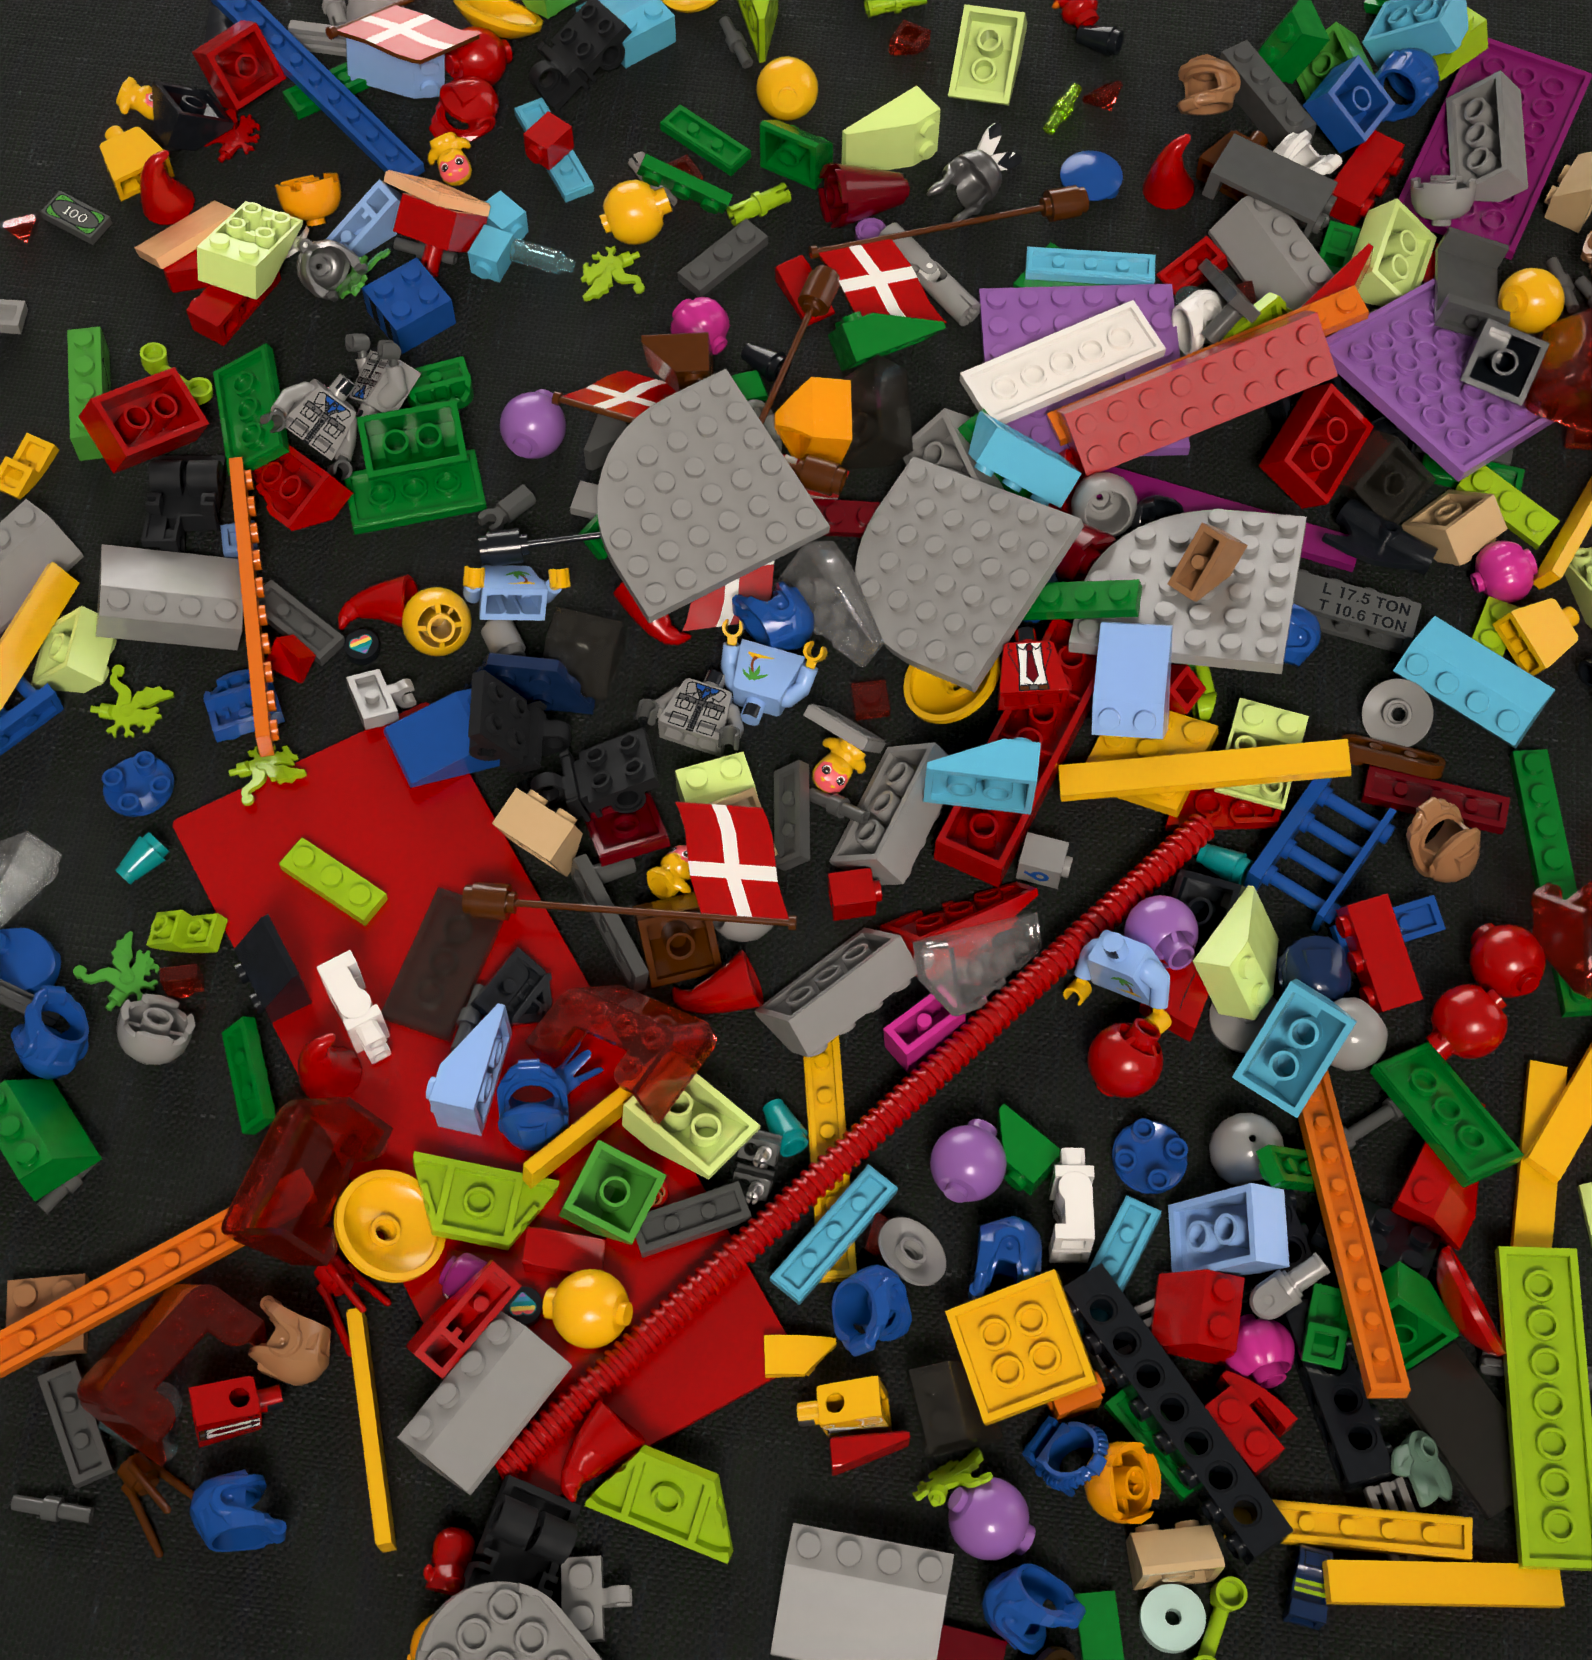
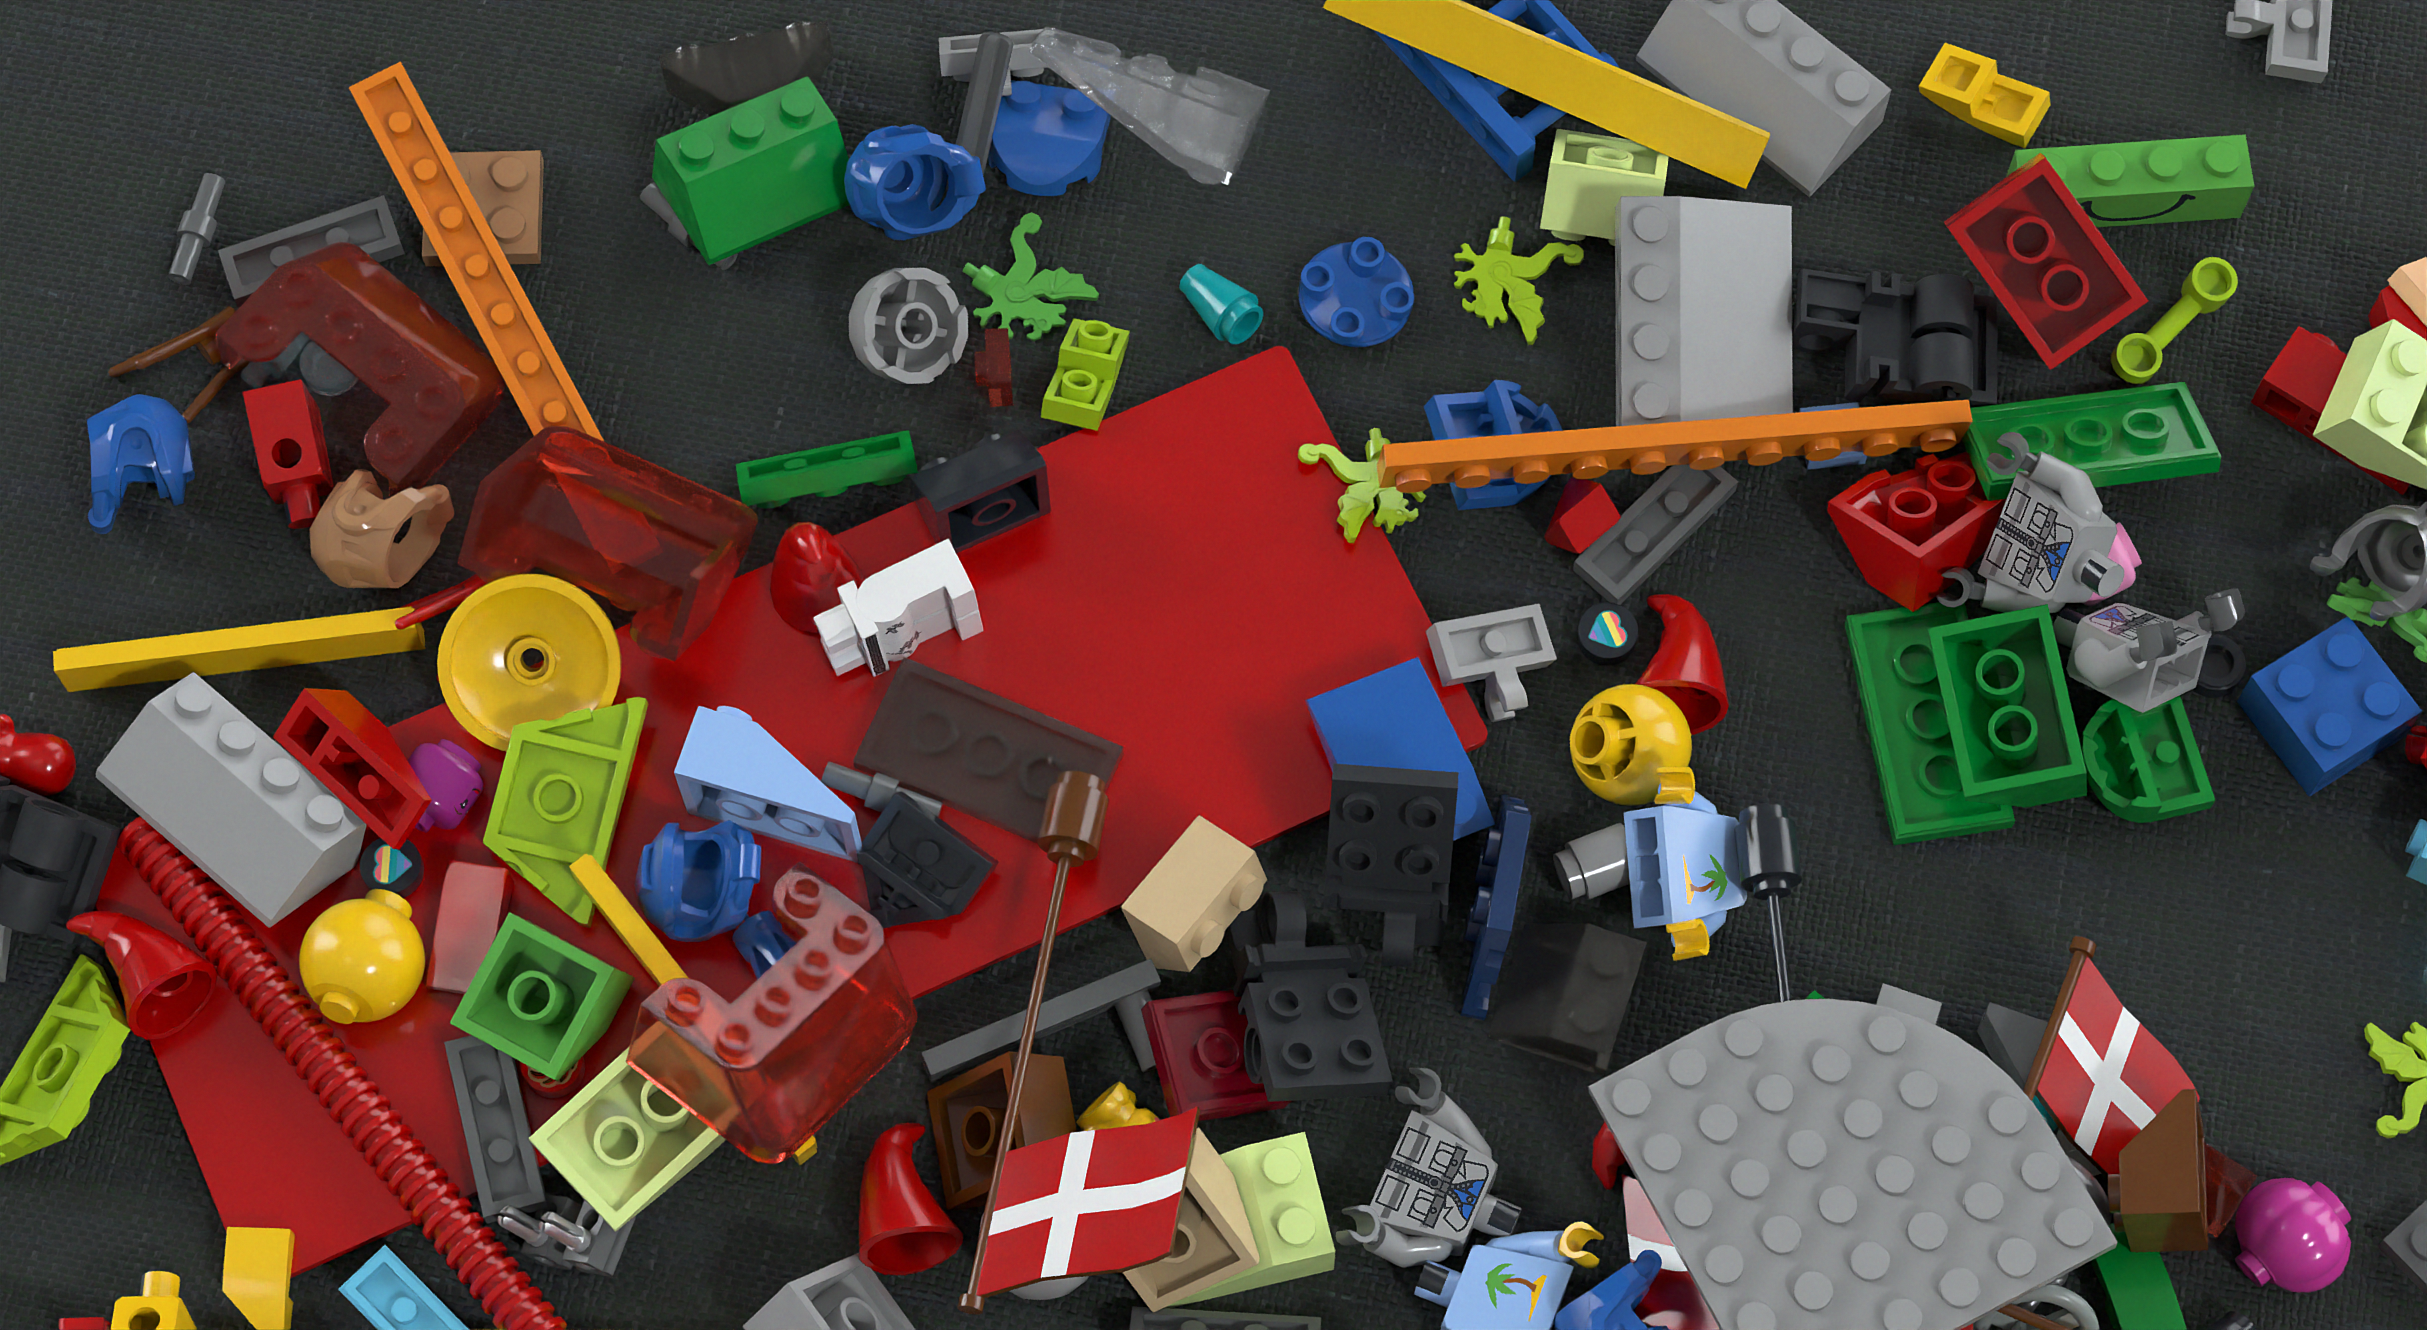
camera: 95 degrees right, 5 degrees up
lime plate [279,837,388,926] -> none
dark grey bar [478,484,536,532] -> none
medium lavender brick [500,389,566,459] -> none
teal cone [763,1099,808,1157] -> none

